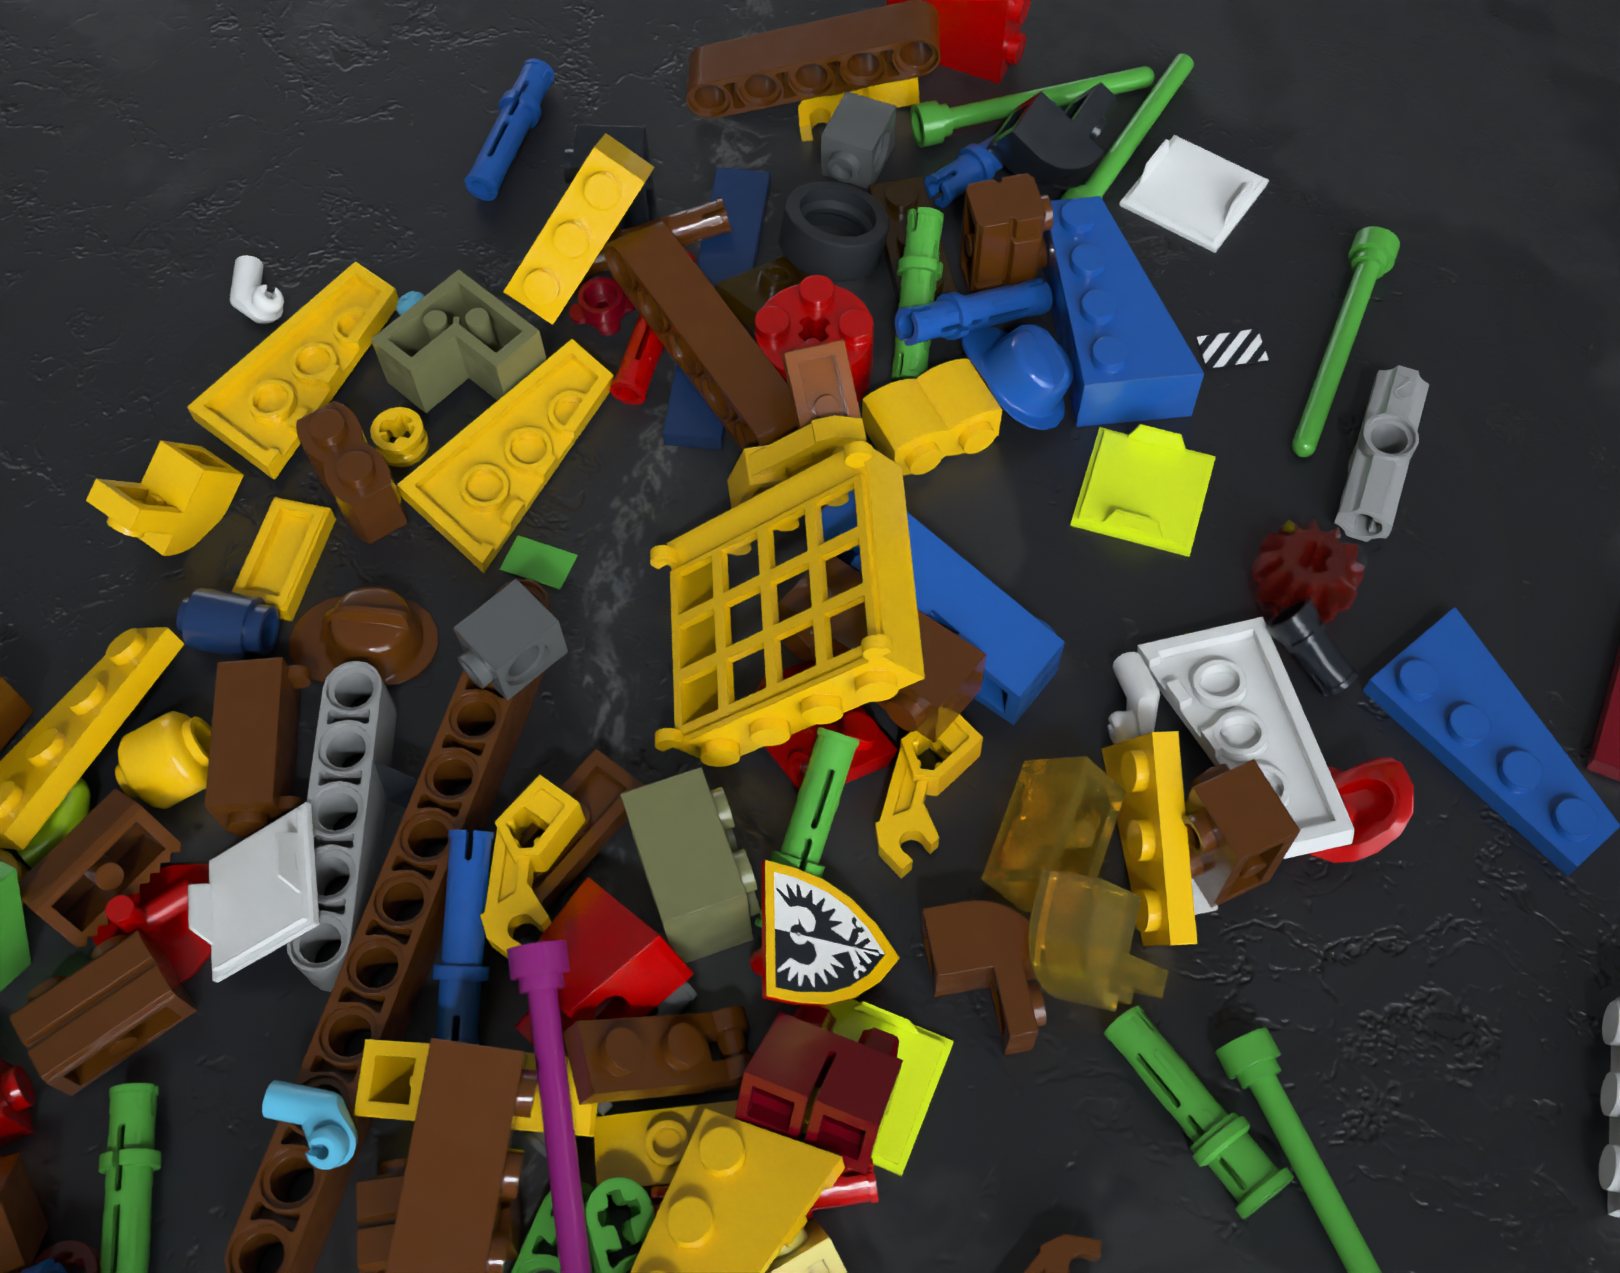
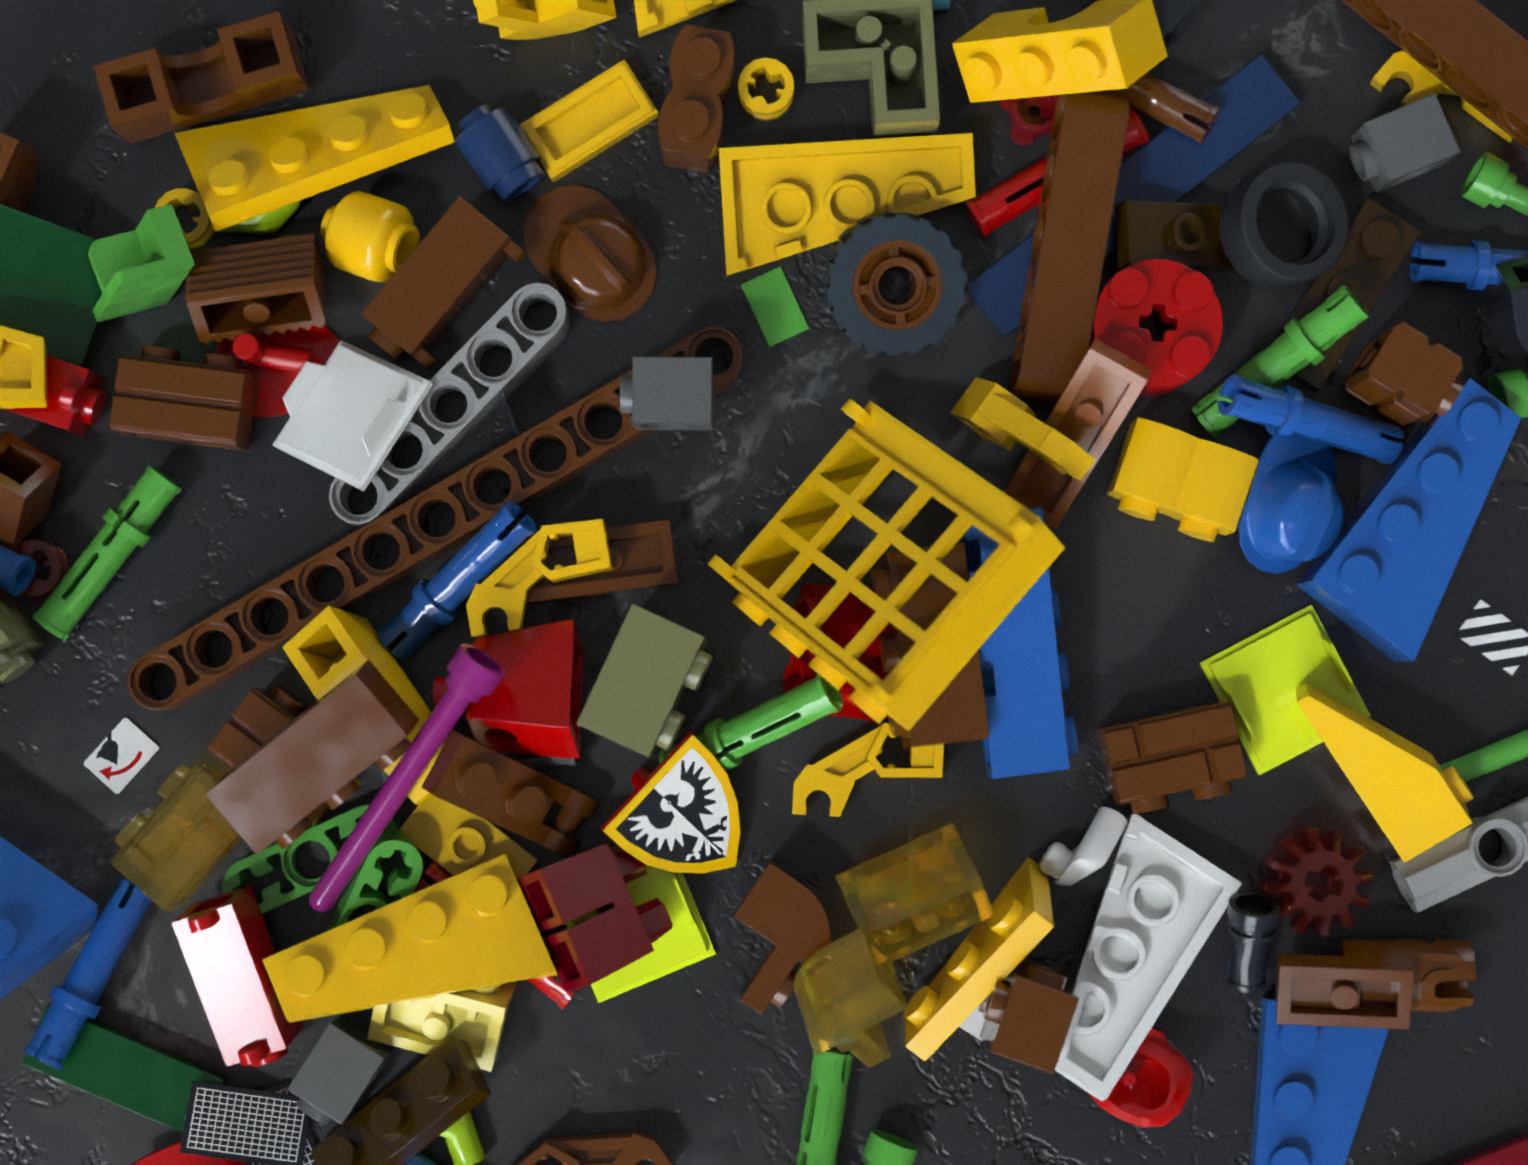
camera: 45 degrees right, 25 degrees up
medium azure arm [262,1080,358,1170] -> none
none -> black wheel [823,211,968,356]
none -> reddish brown brick [1096,701,1247,814]
none -> reddish brown plate [1275,938,1476,1030]
none -> yellow slope [1296,682,1474,863]

